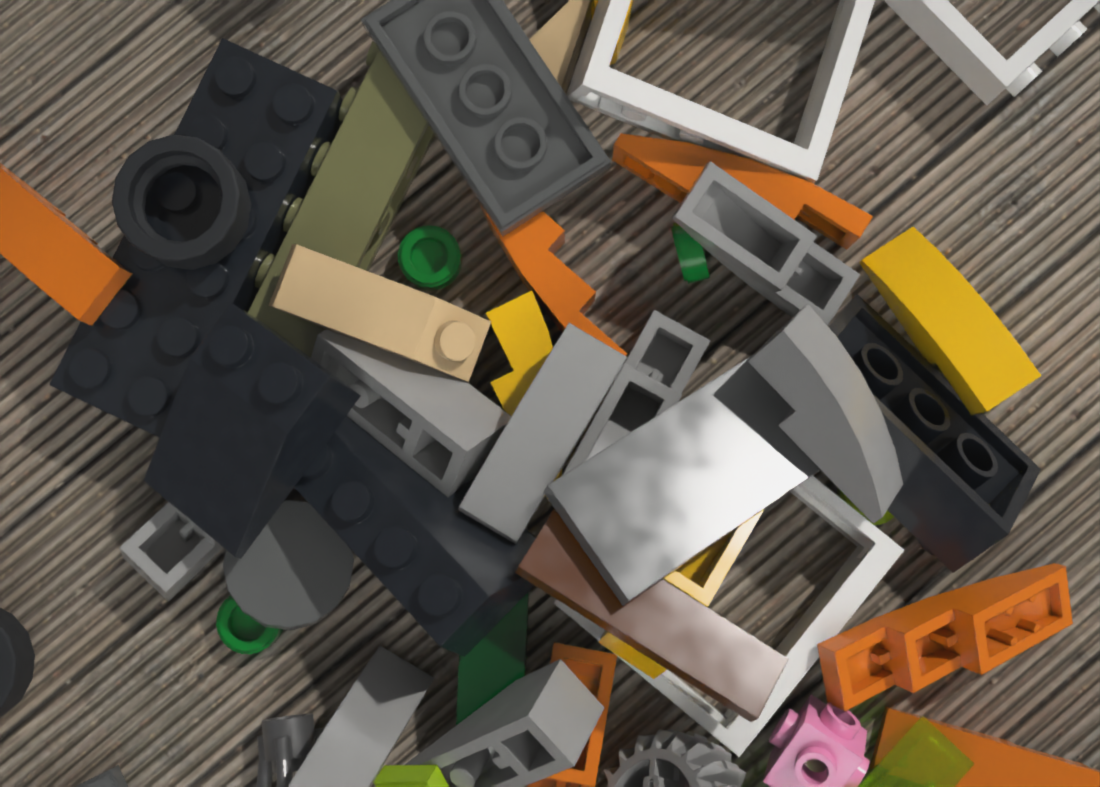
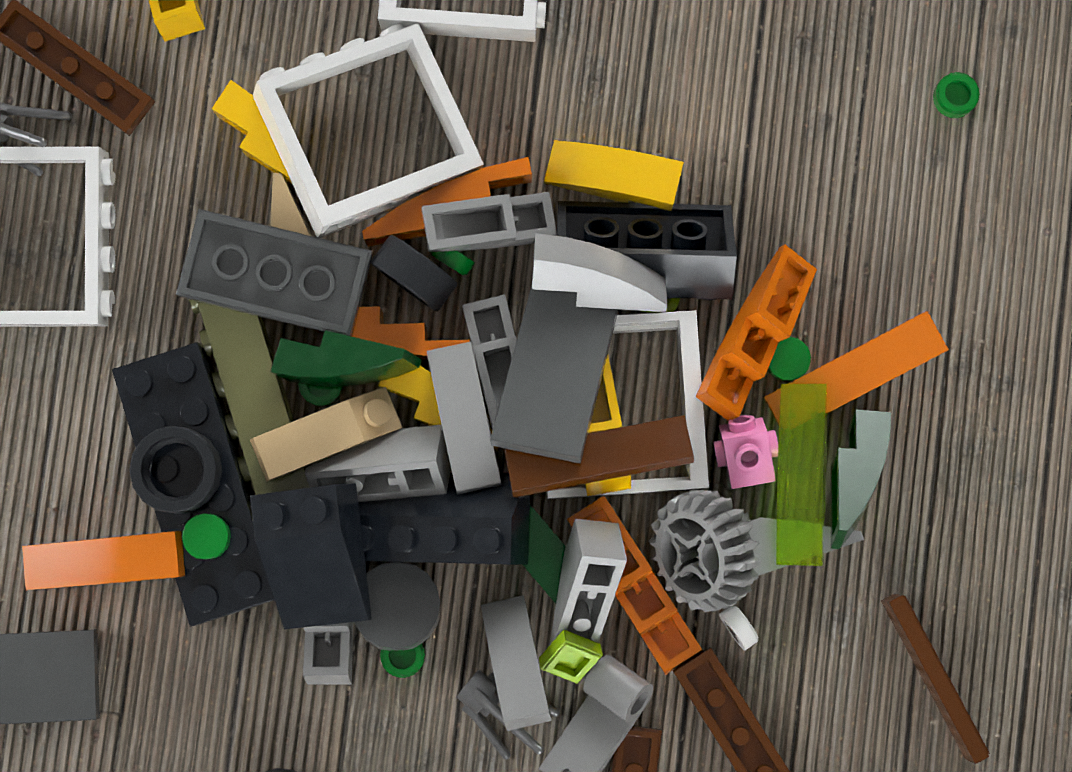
camera: 50 degrees left, 0 degrees up
none -> green tile [182,514,231,560]
none -> dark green slope [270,330,422,387]
none -> black tyre [371,235,457,312]
none -> green tile [768,337,811,382]

